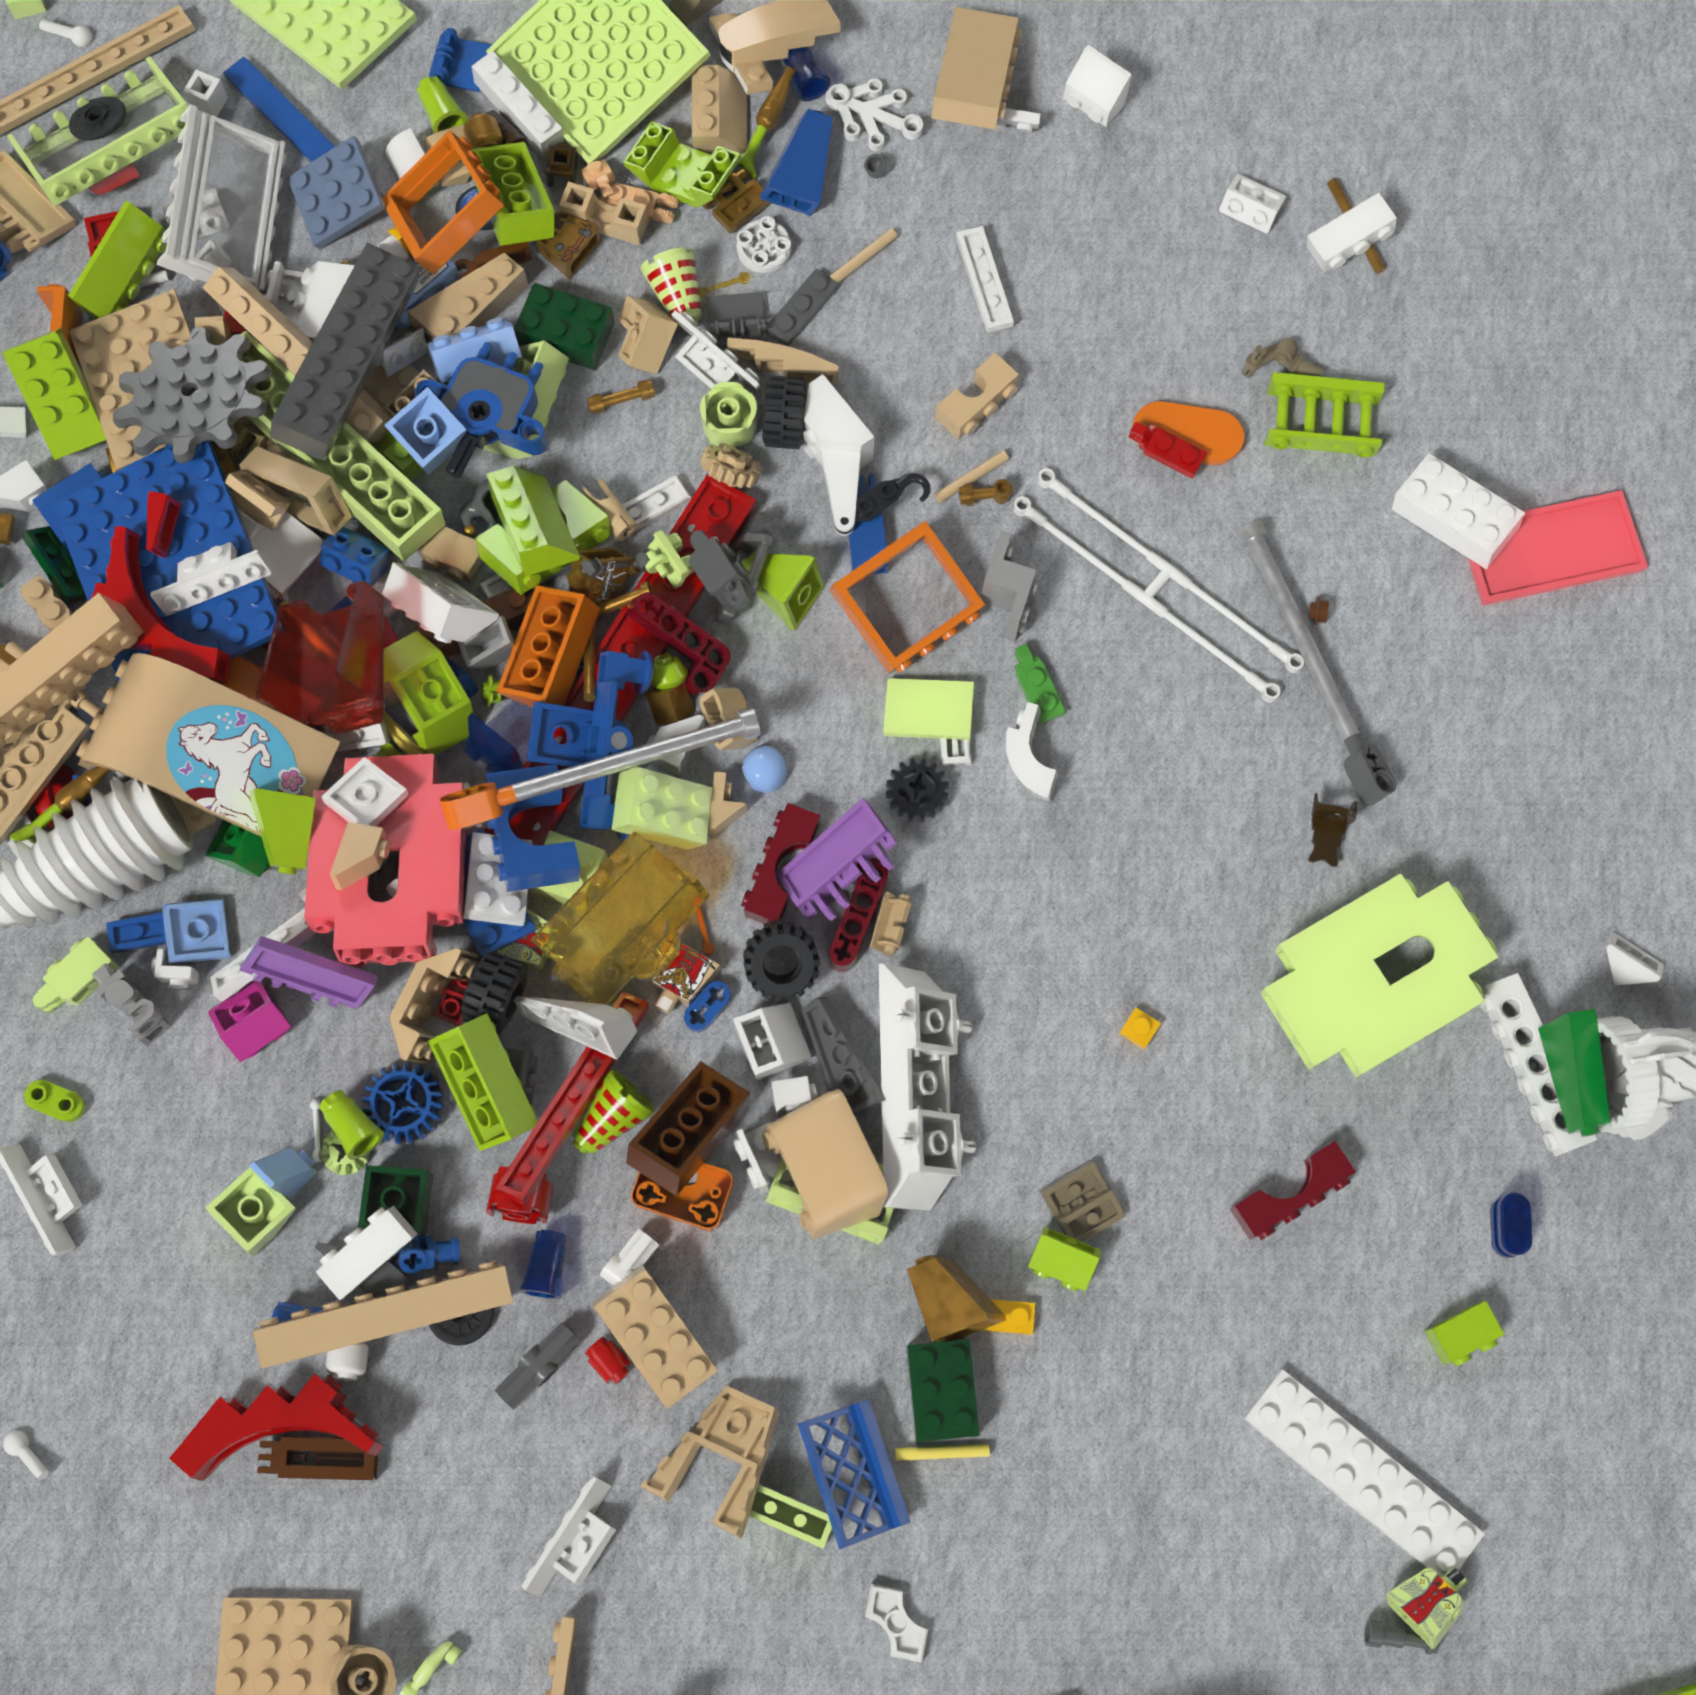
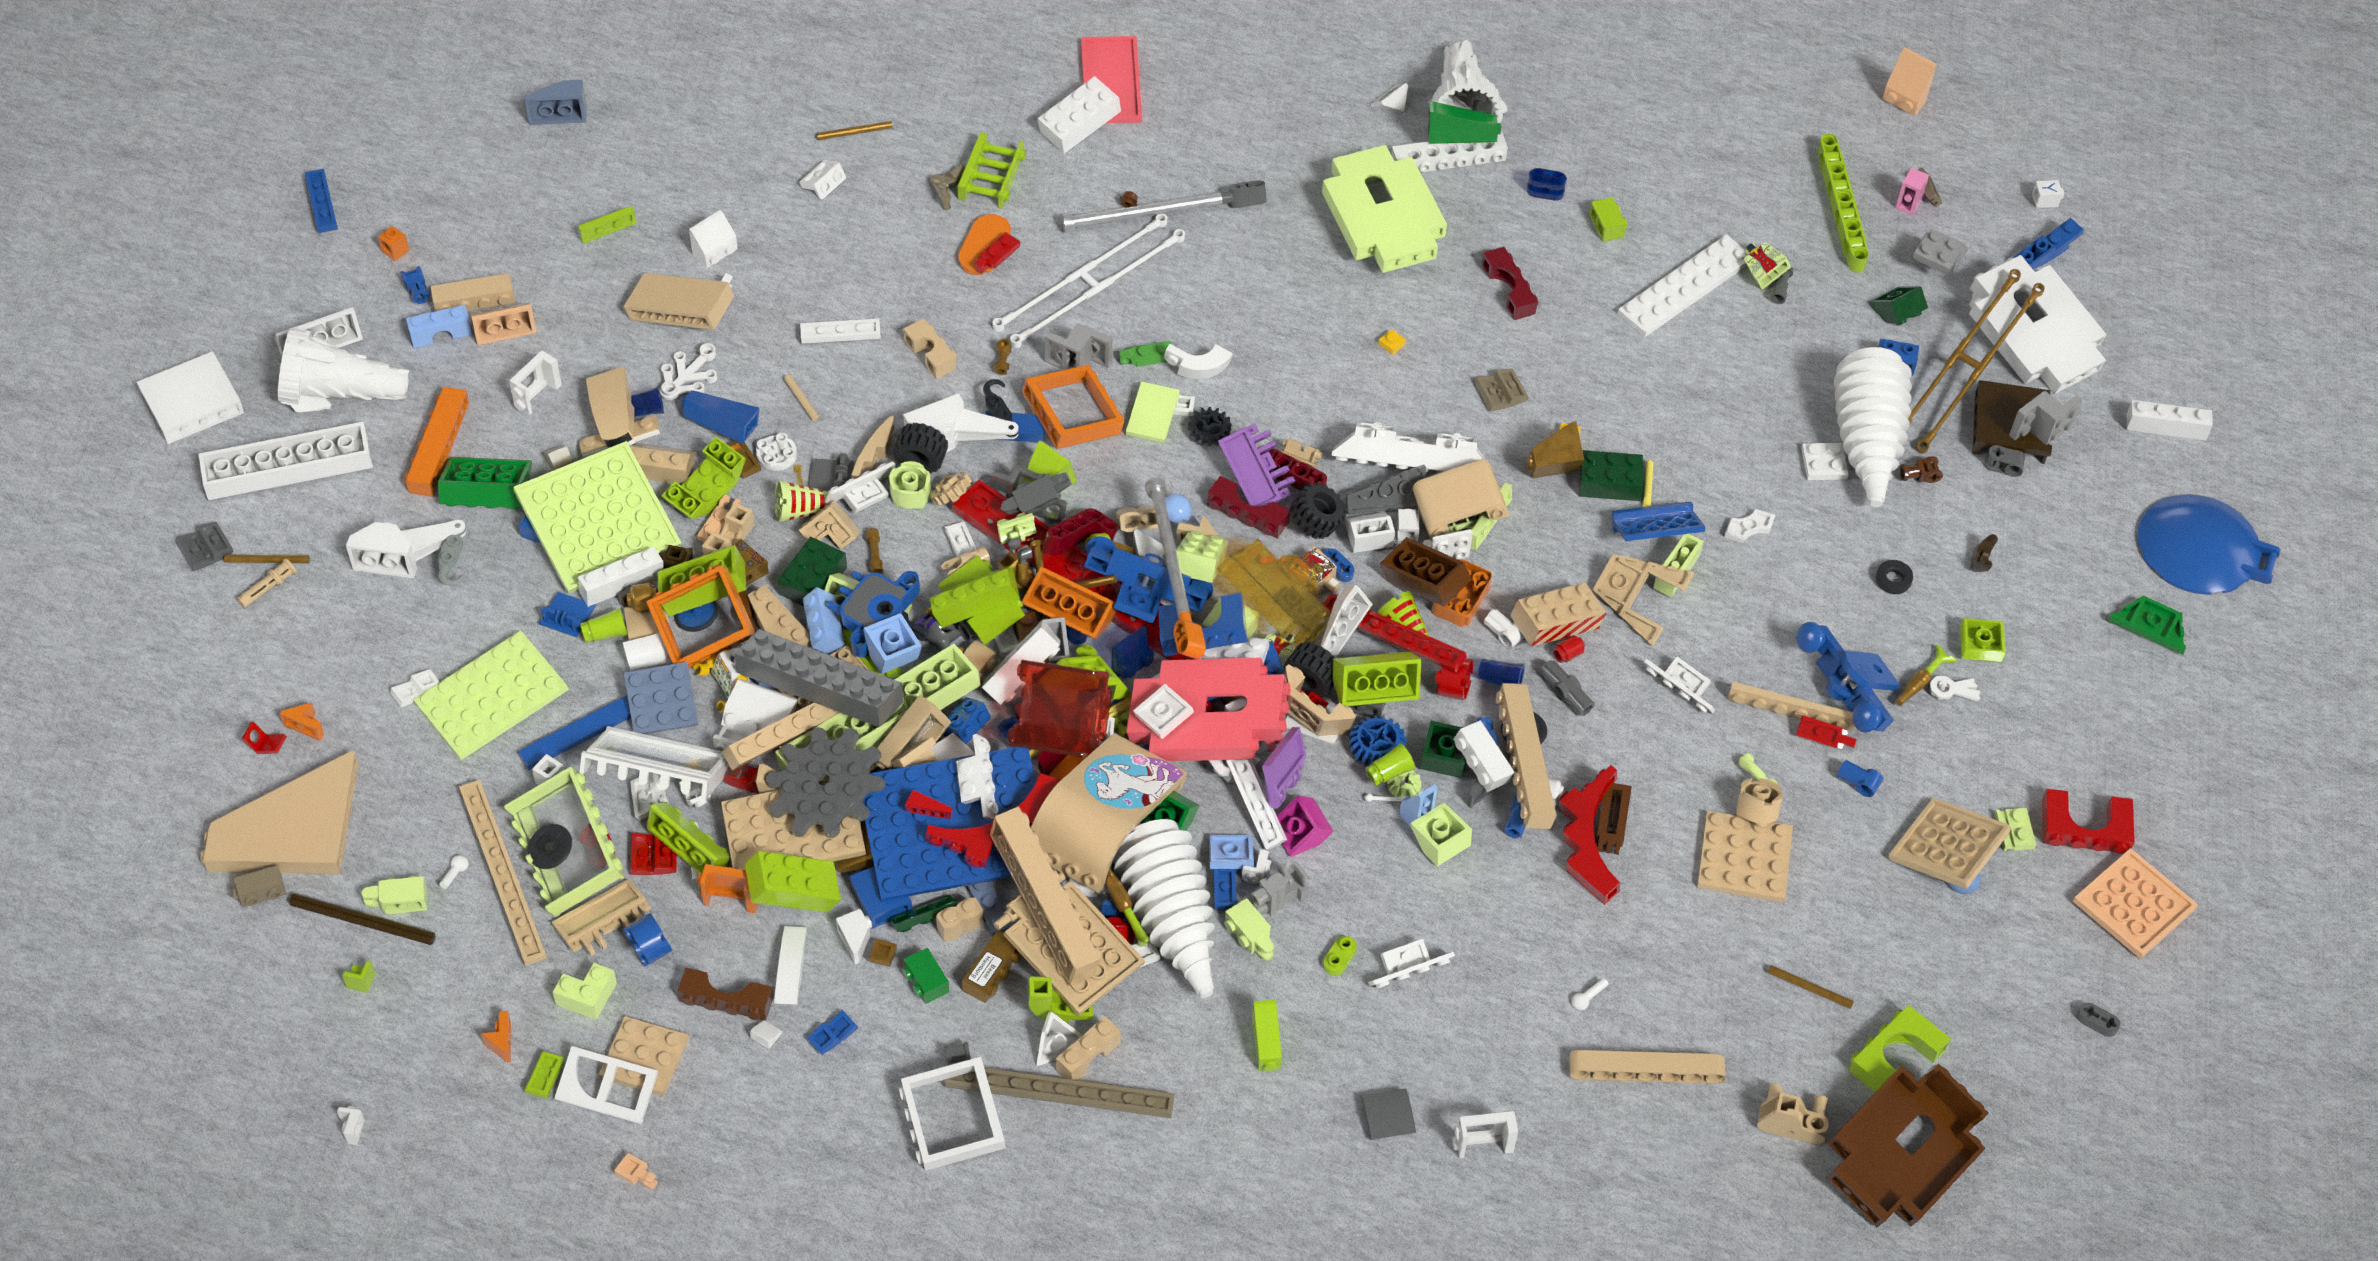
camera: 80 degrees left, 20 degrees down
lime slope [249,788,316,875] -> none
tan slope [330,822,390,890] -> none
light nougat plate [580,159,615,197] -> none
pearl gold piece [737,66,796,178] -> none
dark grey plate [766,268,838,346] -> none
dark grey hinge [864,154,887,179] -> none
tan bar [934,450,1009,504] -> none
lime brick [1028,1226,1101,1292] -> none
white brick [1307,193,1397,273] -> none
dark brown hair [1308,793,1357,867] -> none

